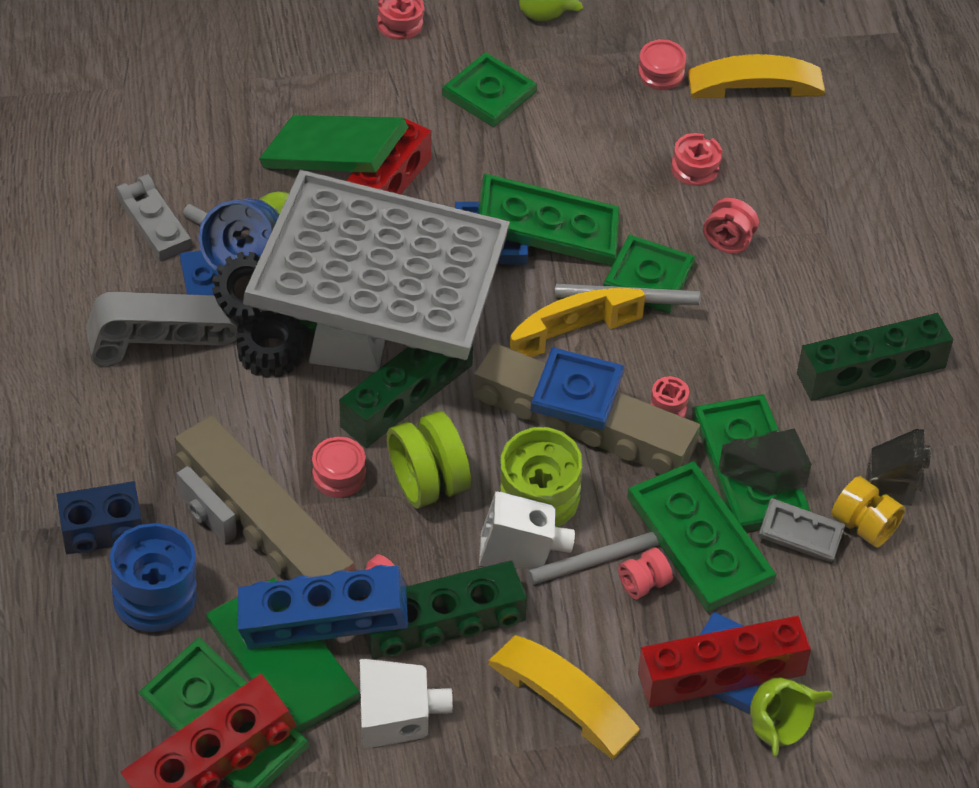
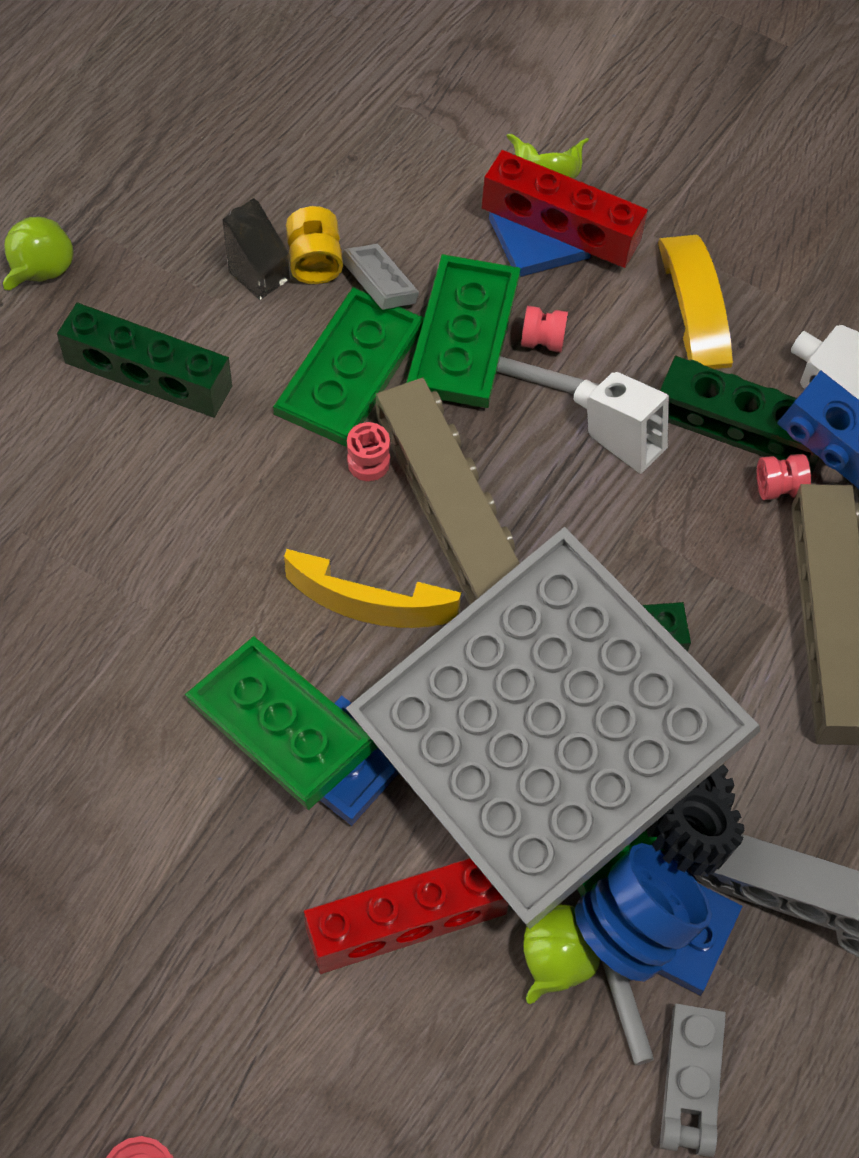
camera: 140 degrees left, 10 degrees up
green tile [259,115,408,173] -> none
coral wheel [312,436,366,498] -> none
lime wheel [387,411,471,509] -> none
green tile [442,52,537,128] -> none
lime wheel [500,427,582,527] -> none
blue tile [530,347,625,430] -> none
light grey bar [555,284,701,306] -> none
green tile [603,234,696,314] -> none
coral wheel [671,133,722,186] -> none
coral wheel [703,198,759,254] -> none
clear smoke slope [719,428,812,495] -> none

